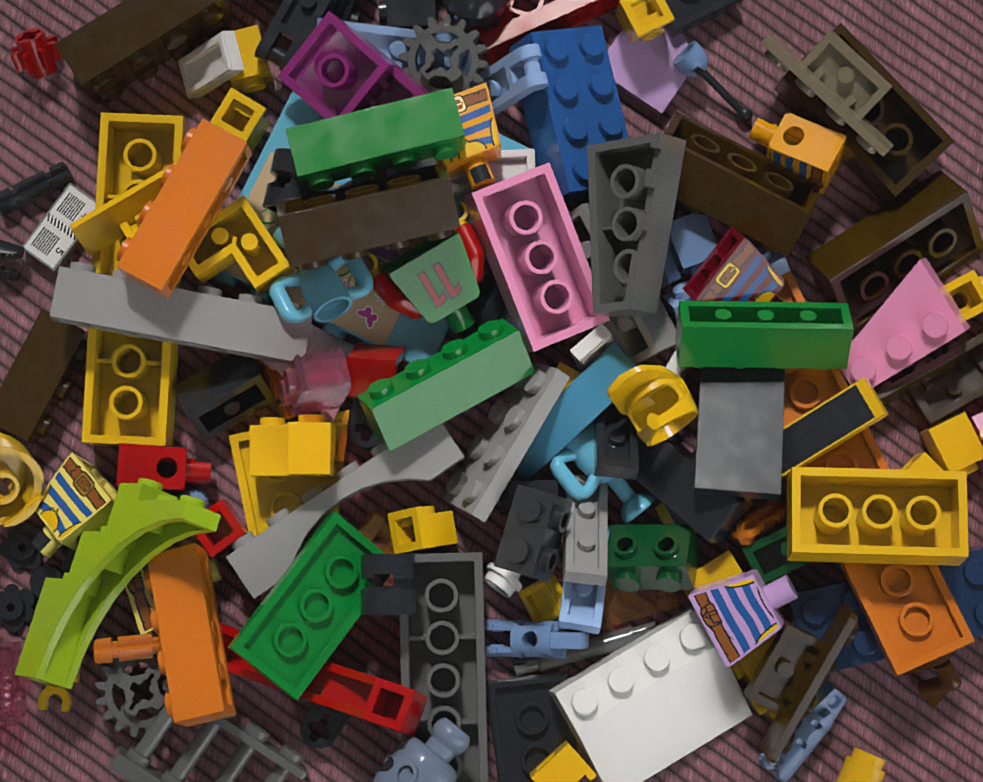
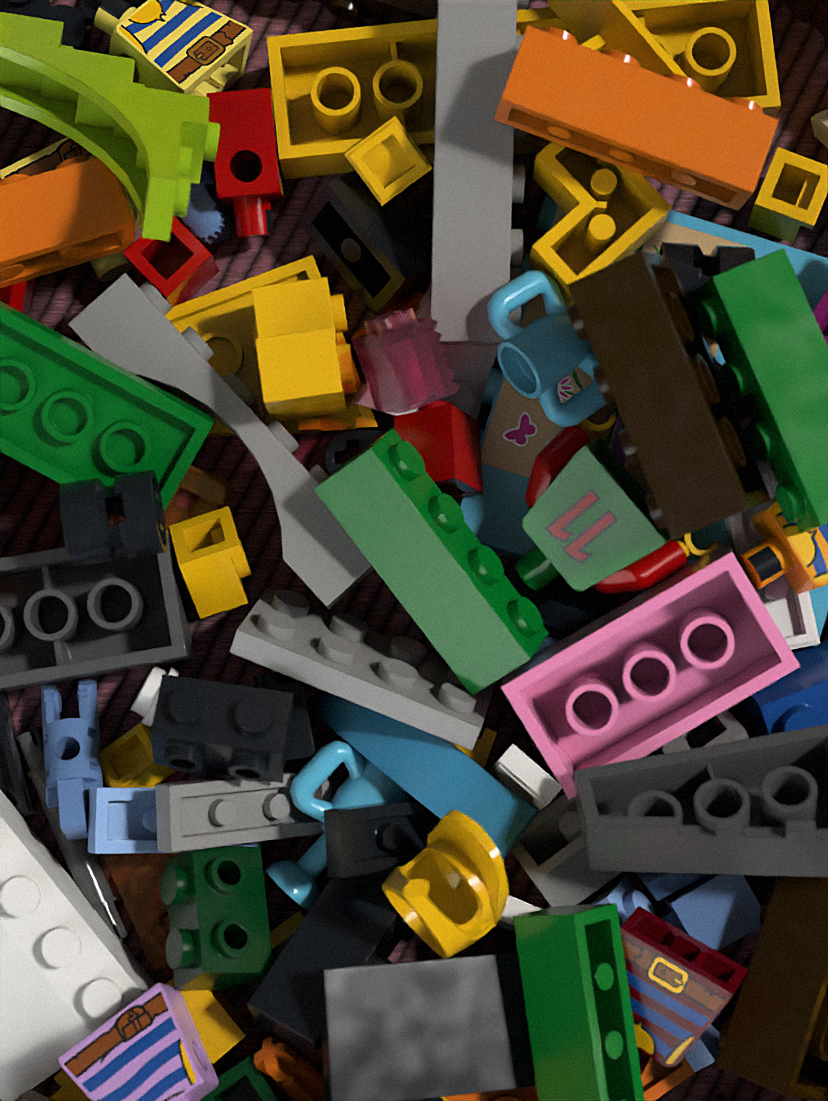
camera: 90 degrees right, 0 degrees up
none -> yellow tile [344,115,433,206]

